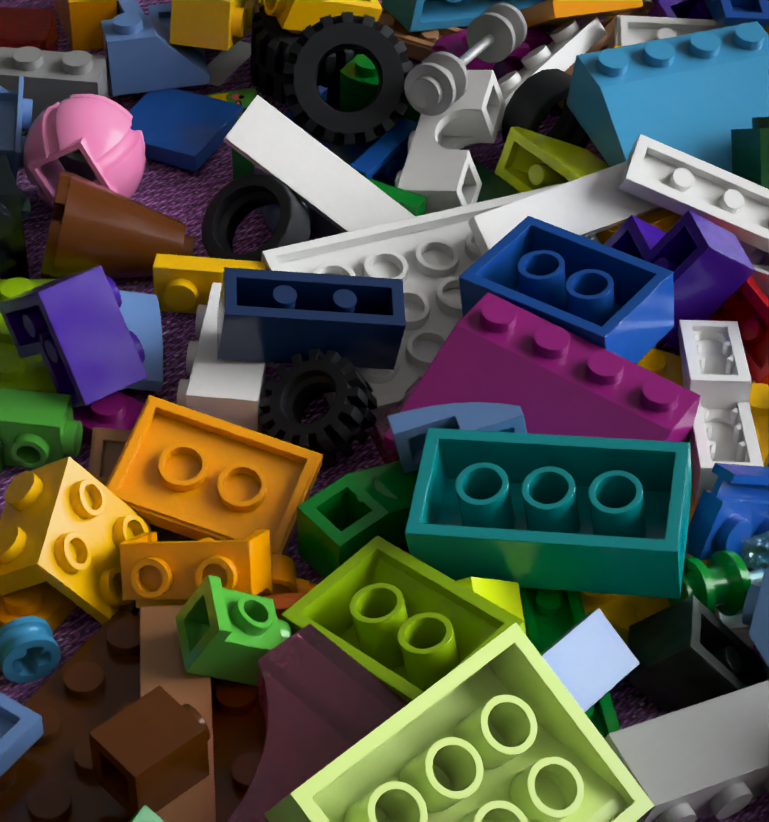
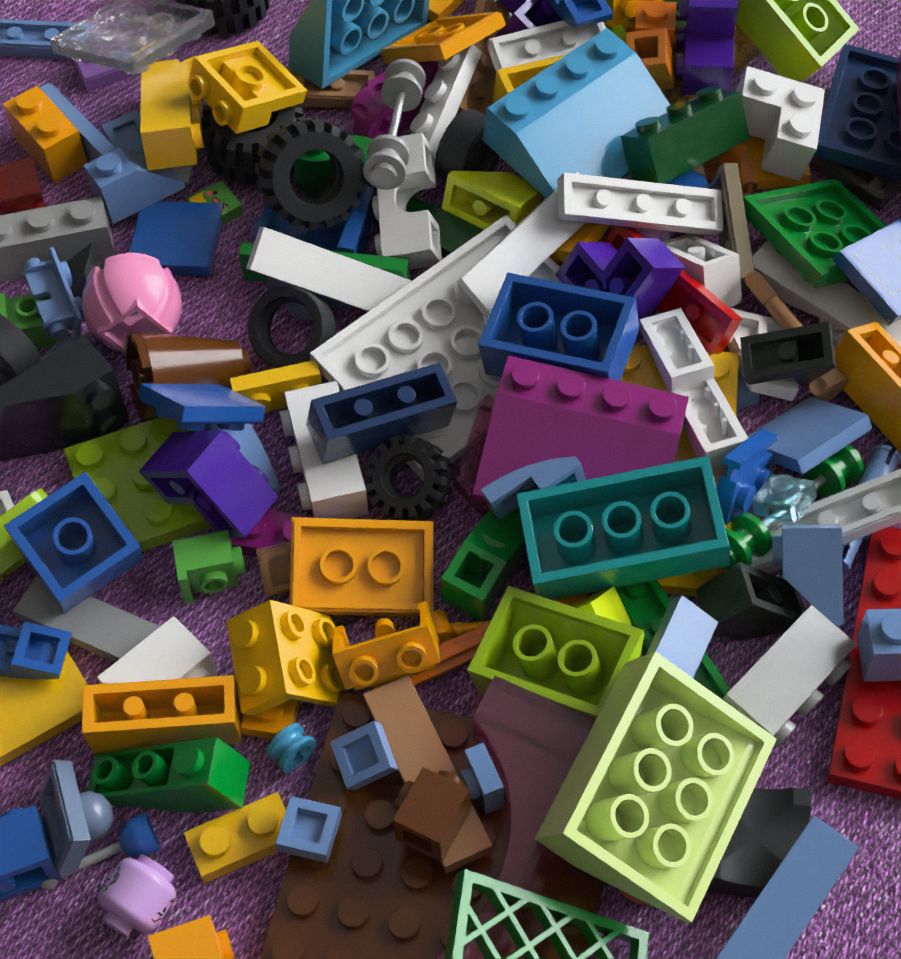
camera: 15 degrees left, 15 degrees up
bright green brick [175,575,291,686] -> none
none -> blue tile [139,383,265,431]
none -> medium blue plate [330,721,399,791]
none -> medium blue plate [459,743,504,814]

